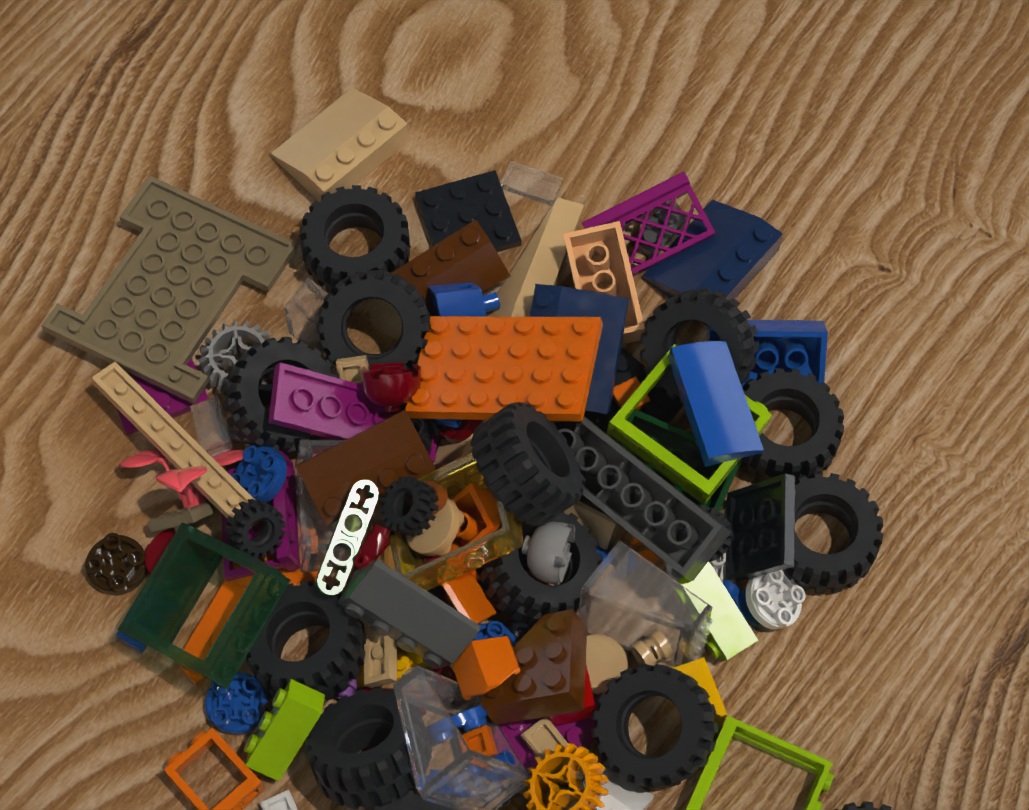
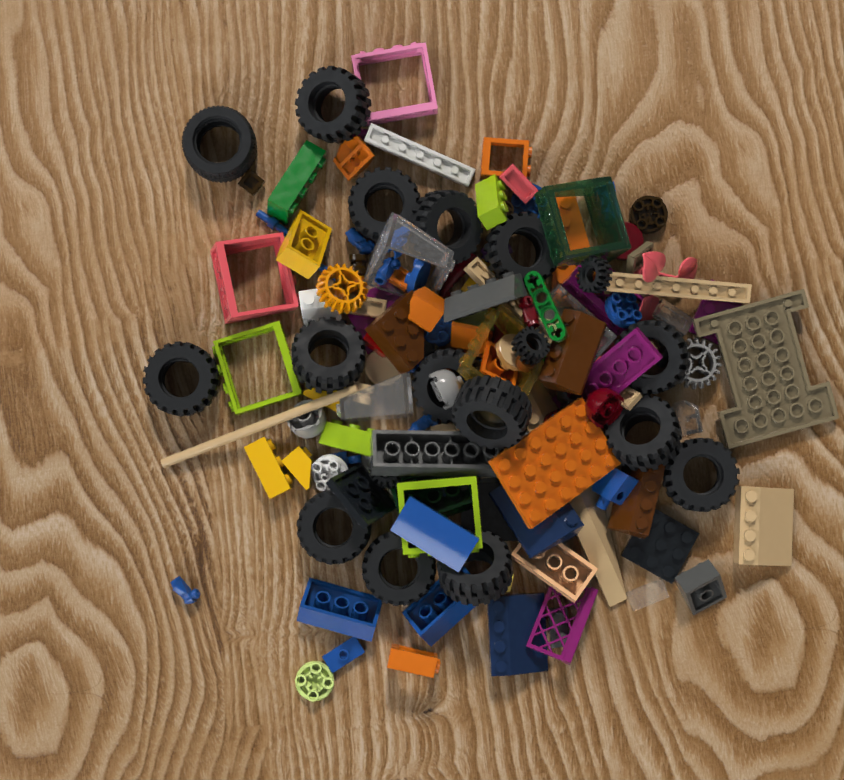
camera: 135 degrees right, 20 degrees up
orange tile [612,377,651,410] -> none
none -> tan piece [161,384,359,468]
none -> yellow brick [244,436,293,499]
none -> yellow slope [282,446,313,490]
none -> light grey cylinder [287,399,327,439]
none -> yellowish green tile [295,661,335,702]
none -> blue slope [297,577,382,642]
none -> blue plate [322,637,365,673]
none -> orange window [387,643,441,678]
none -> coral tile [499,163,539,205]
none -> dark grey slope [675,559,727,615]

